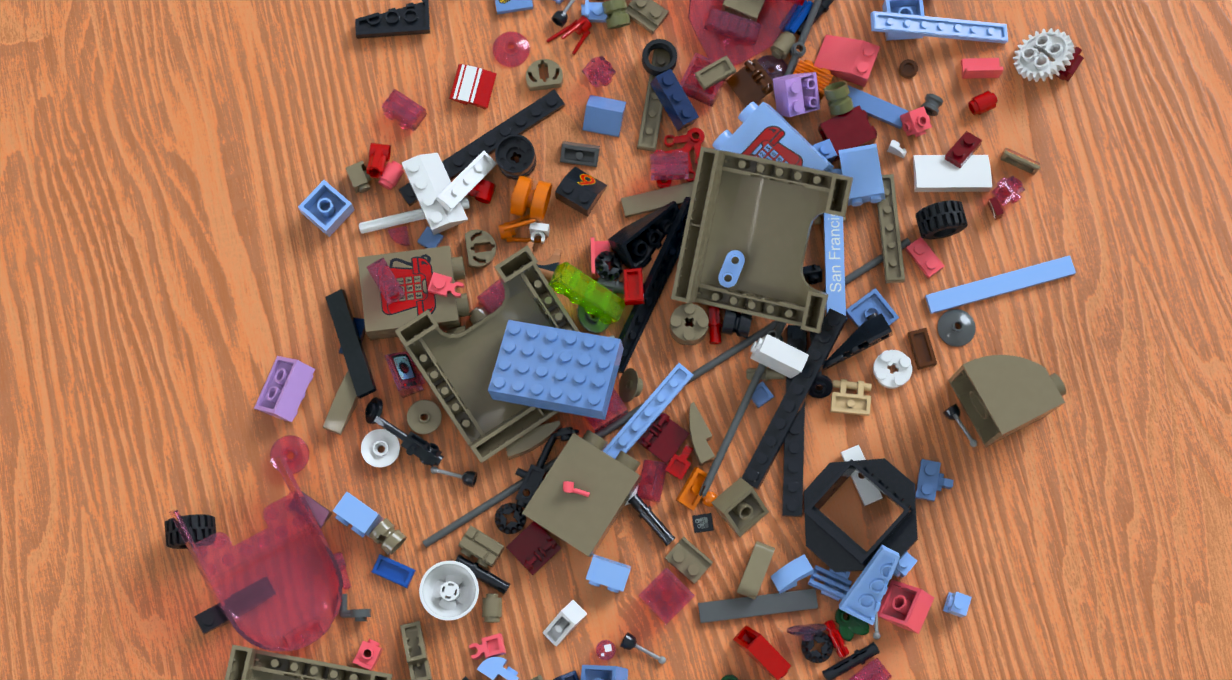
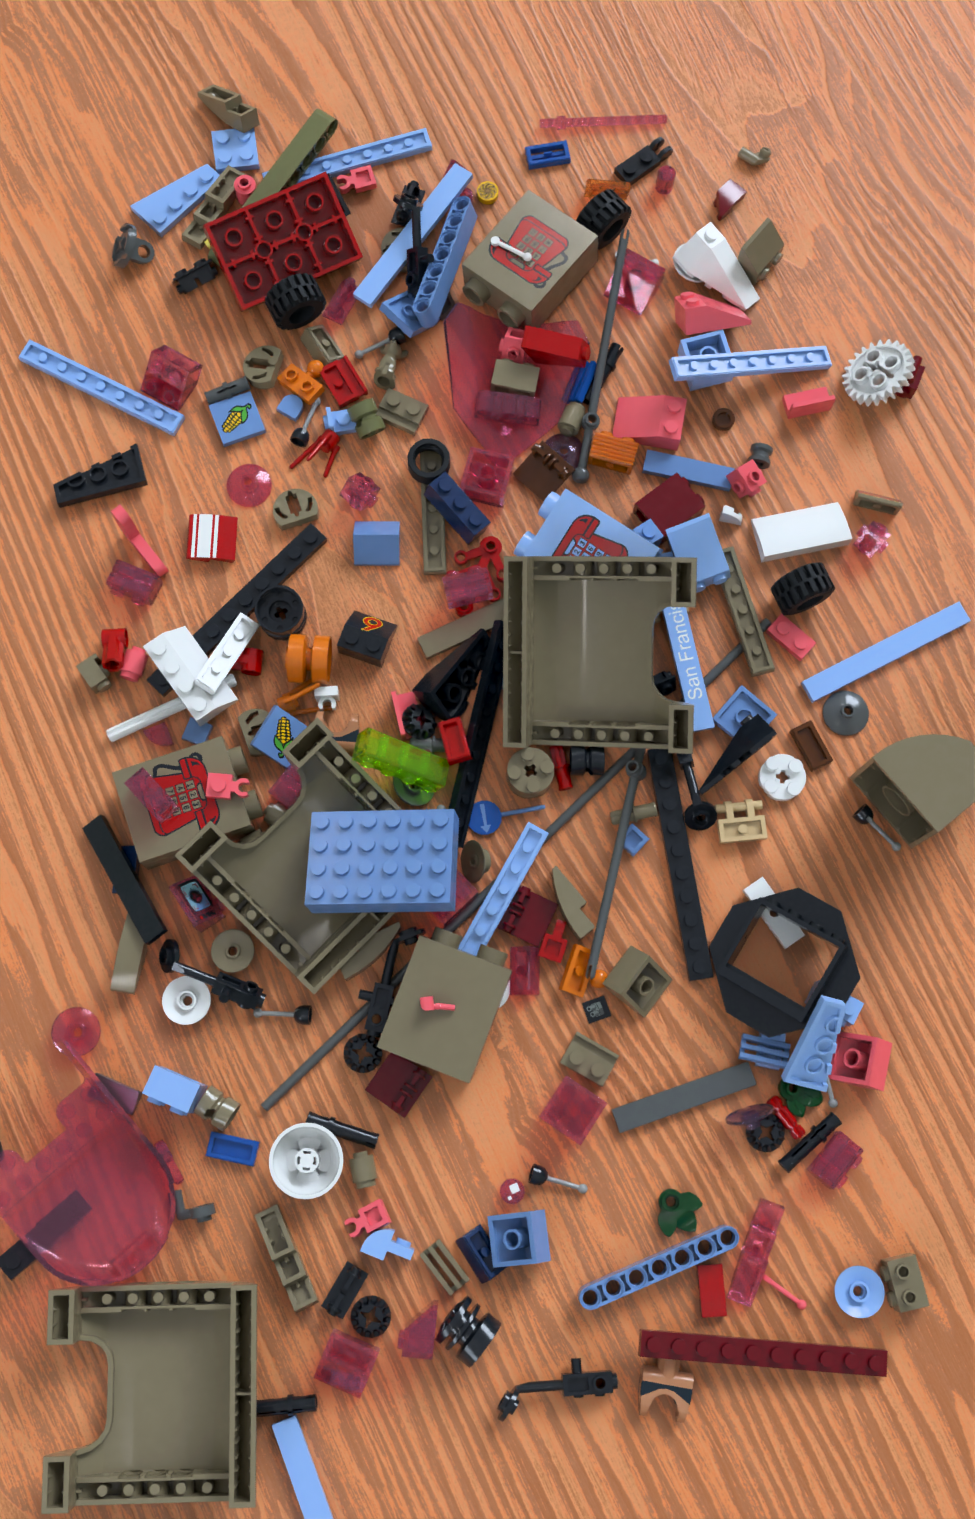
camera: 15 degrees left, 0 degrees up
lavender slope [254,356,315,422] -> none
light blue brick [298,180,355,237] -> none
coral brick [352,639,383,671] -> none
dark tan brick [458,526,505,568] -> none
white slope [542,600,587,647] -> none
dark grey slope [560,141,600,167] -> none
light blue brick [586,554,631,593] -> none
black pin [628,494,675,546] -> none
dark tan tile [694,55,736,91] -> none
light blue plate [718,250,745,288] -> none
red slope [733,625,791,680] -> none
dark tan beam [737,541,775,600] -> none
black plate [742,309,848,490] -> none
white brick [750,334,809,378] -> none
light blue slope [771,554,814,594] -> none
lavender slope [773,72,820,117] -> none
olive wheel [824,81,854,115] -> none
medium blue hinge [915,459,954,502] -> none
light blue brick [943,592,972,618] -> none
dark red plate [945,131,982,168] -> none
red brick [968,91,998,115] -> none
dark red tile [988,197,1004,220] -> none
none -> coral beam [111,505,169,578]
none -> medium blue tile [250,705,307,770]
none -> blue piece [469,801,545,835]

